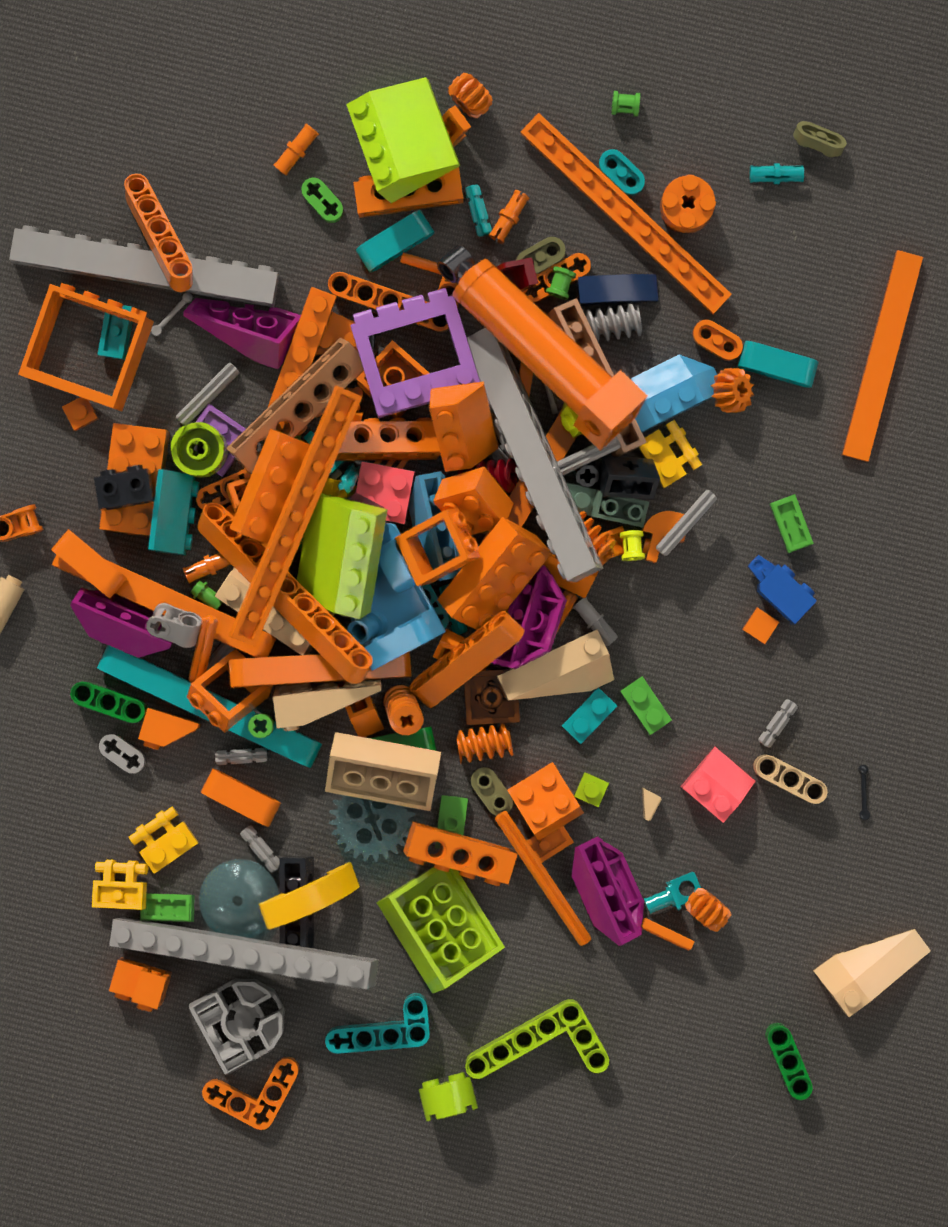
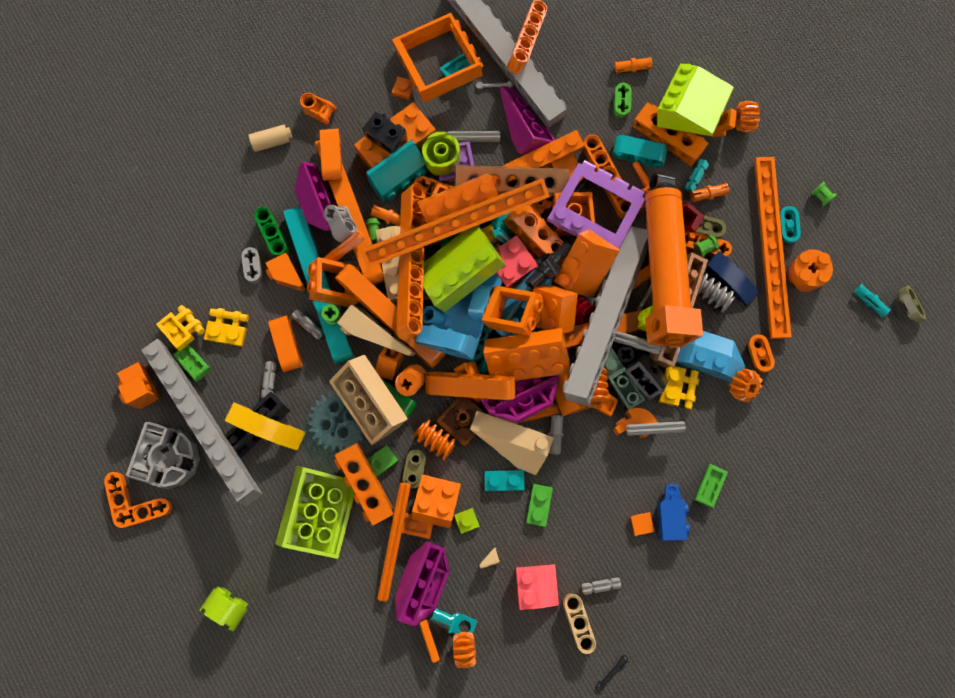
camera: 50 degrees right, 10 degrees down
clear light blue dish [199,859,279,938] -> none
teal beam [325,993,430,1053] -> none
lime beam [465,999,609,1079] -> none
neon yellow bush [620,530,645,561] -> none
teal beam [738,341,819,388] -> none
orange tile [842,250,923,462] -> none
none -> black pin [525,243,571,289]

